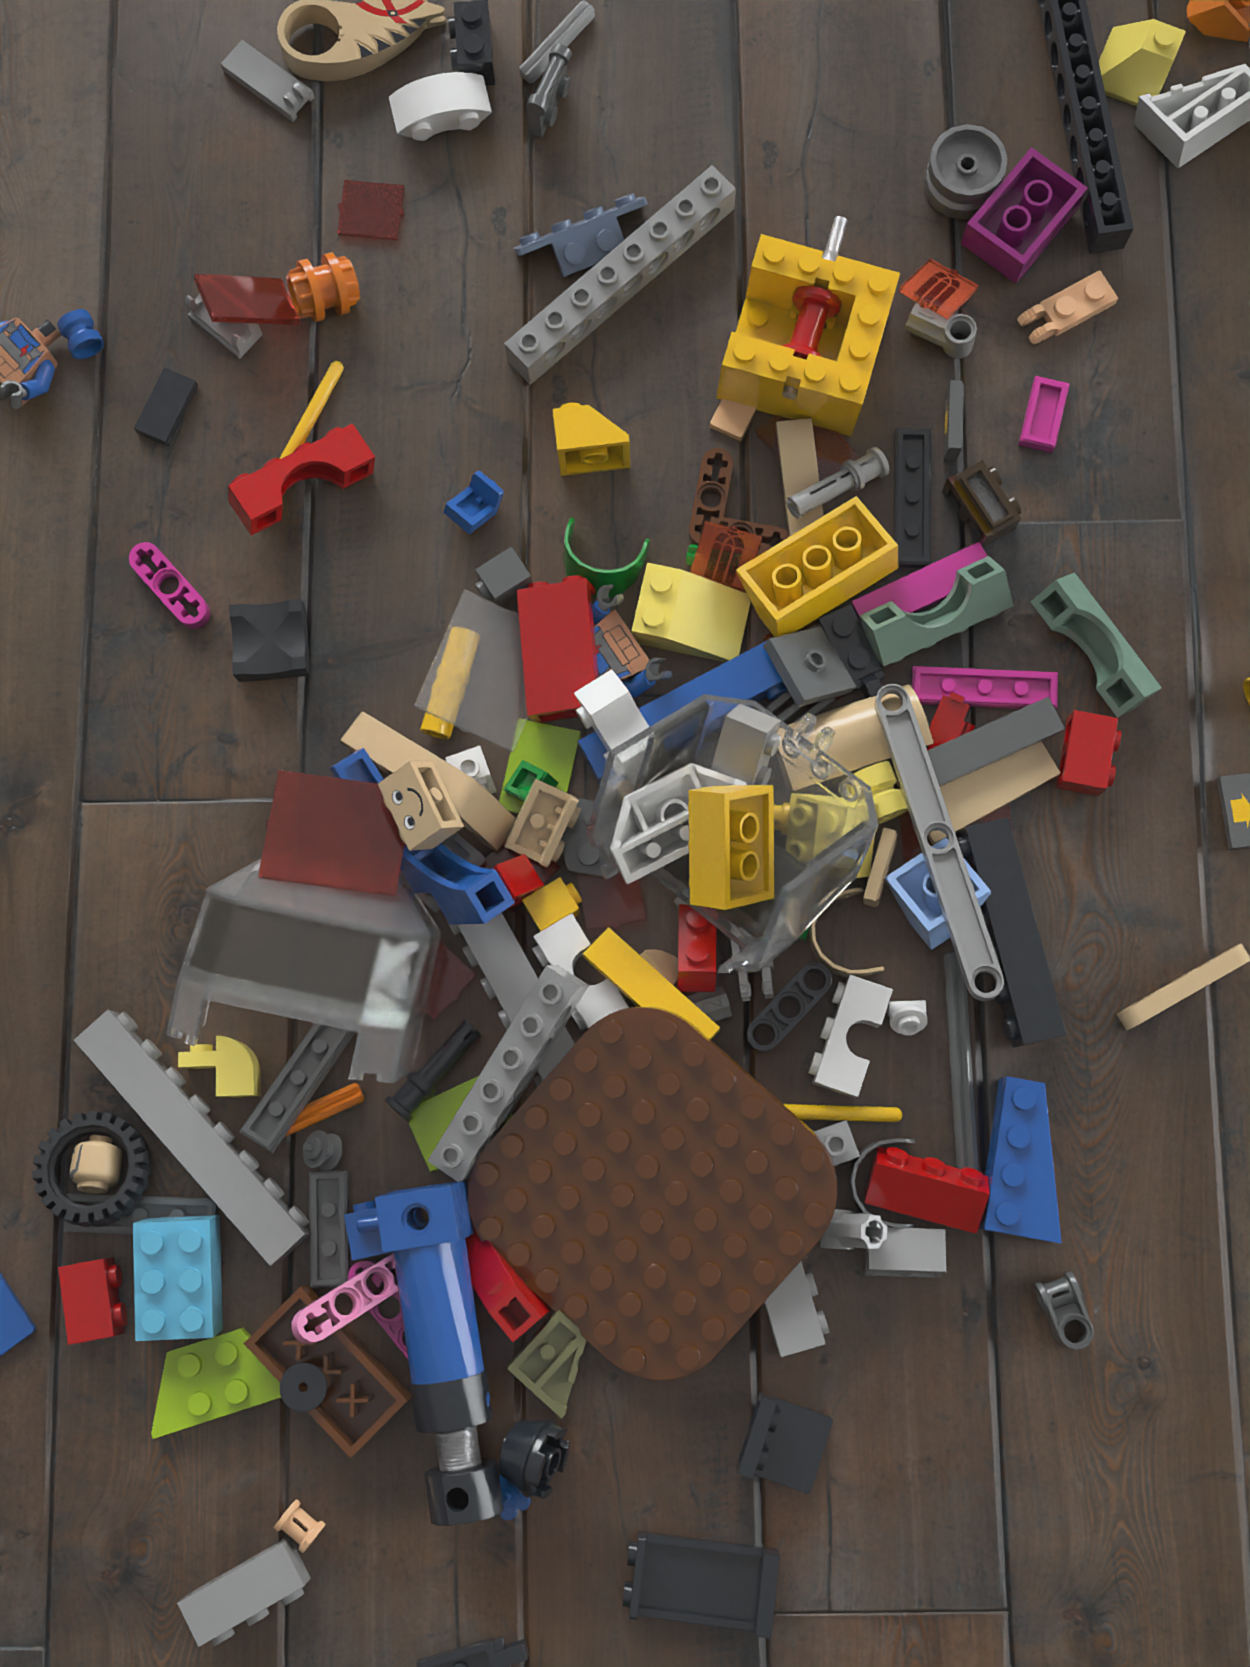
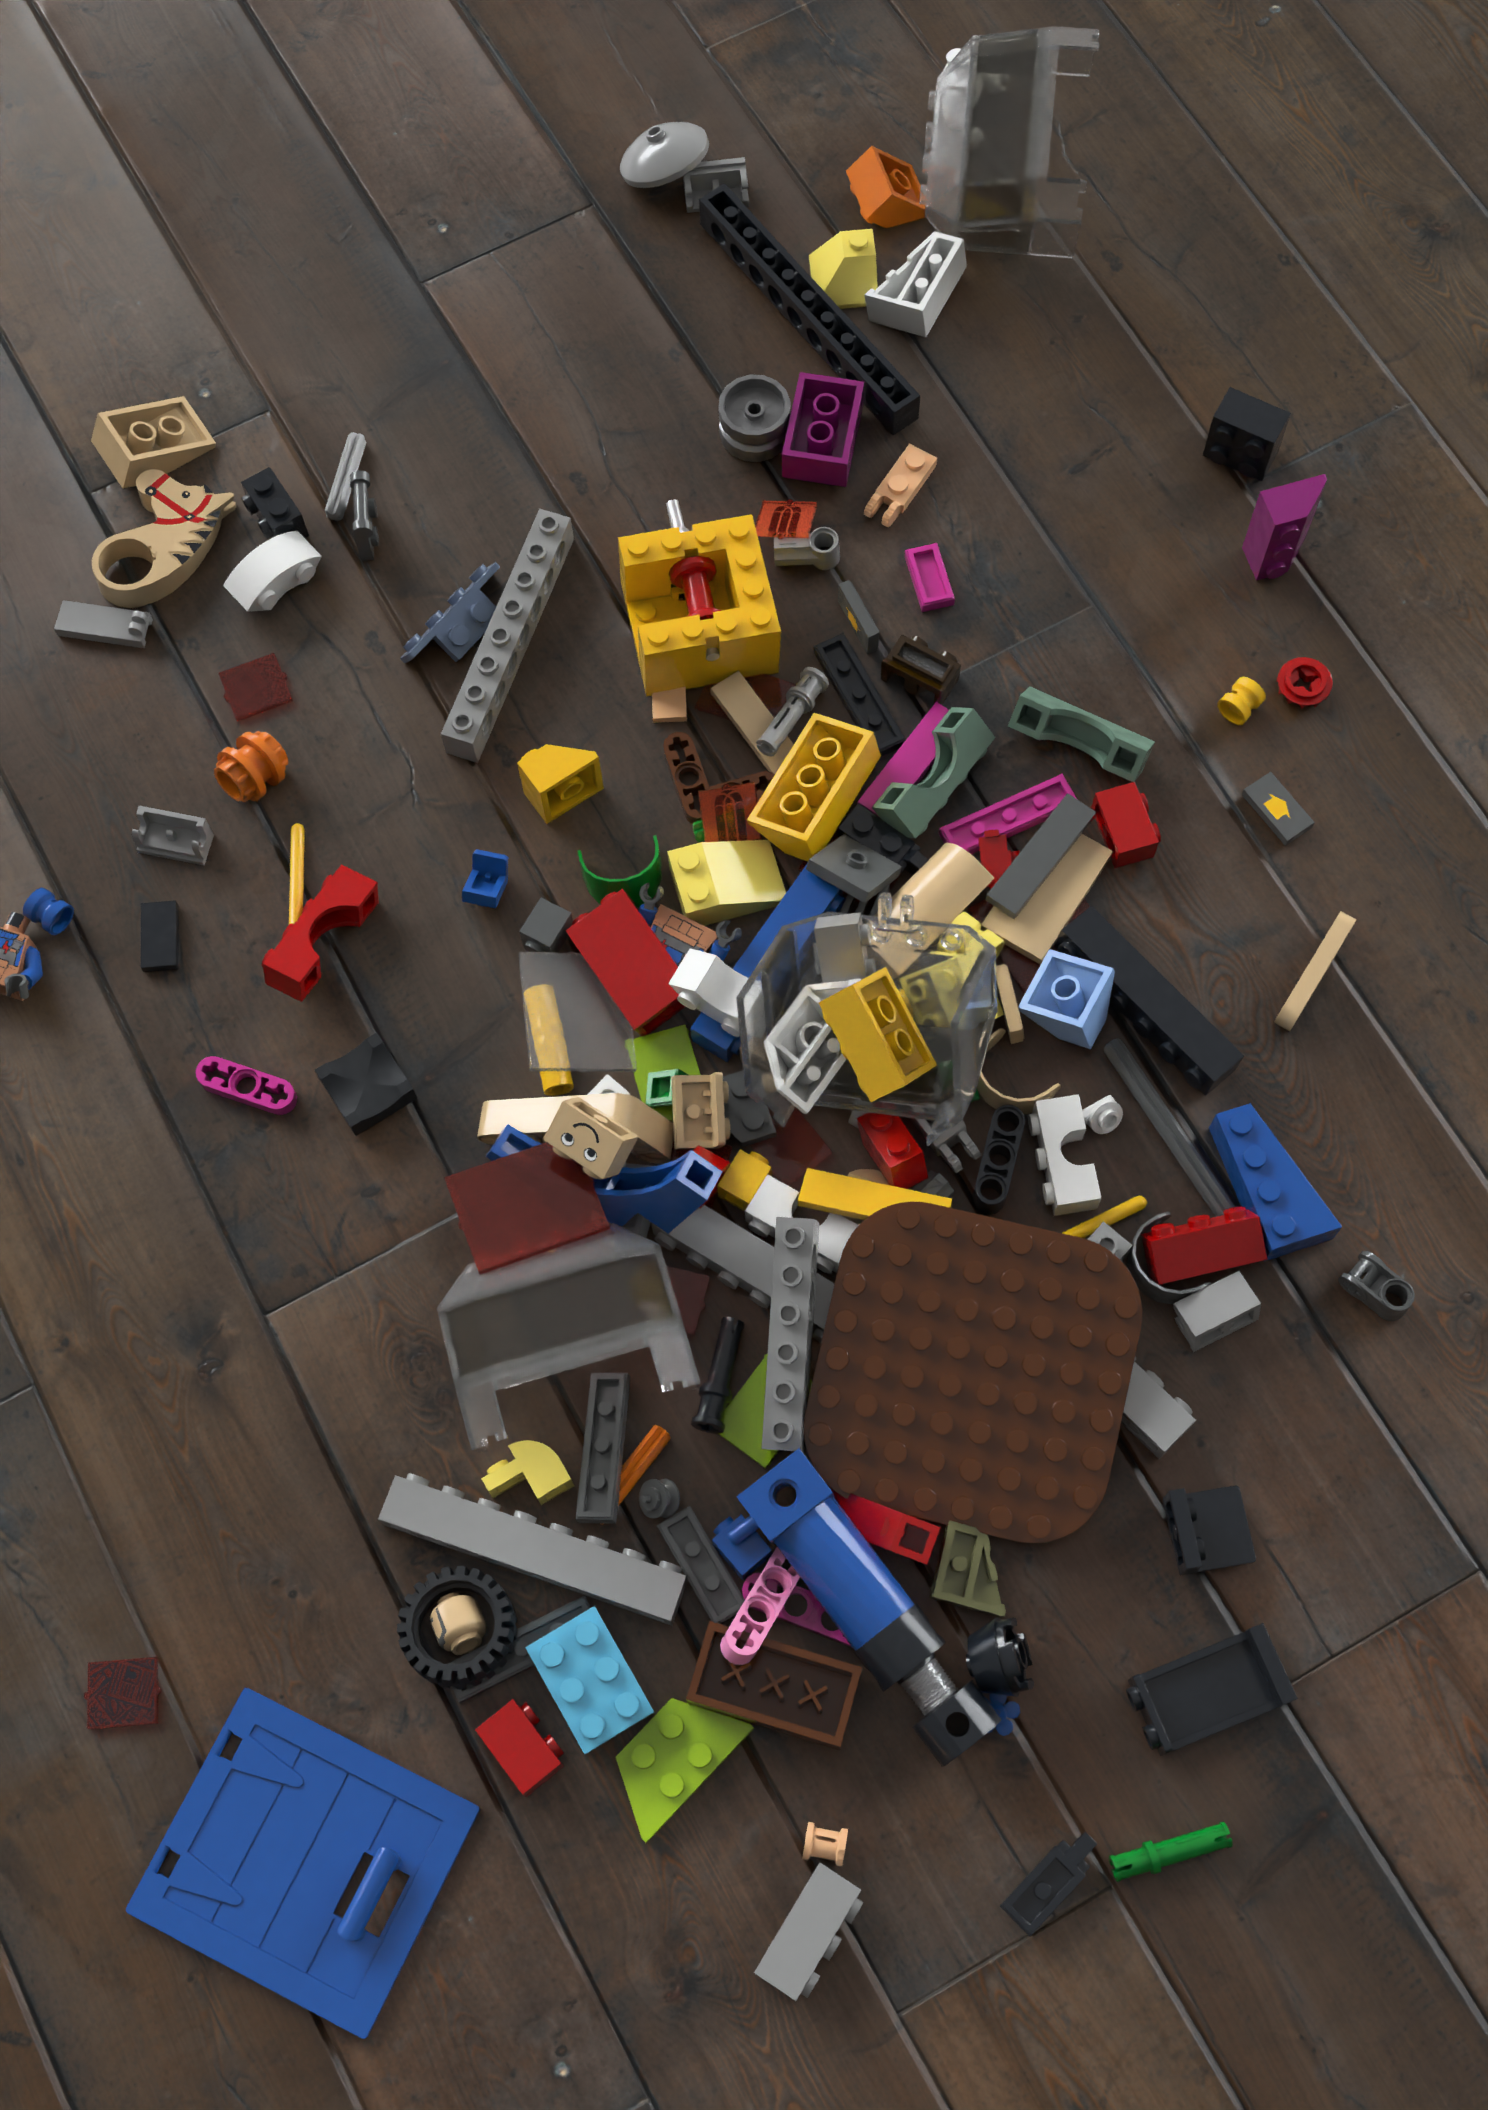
camera: 30 degrees left, 10 degrees down
clear red piece [194,274,300,325] -> none
black wheel [280,1362,328,1412] -> none
light grey piece [820,1209,888,1250] -> none
light grey beam [875,684,1004,1001] -> none

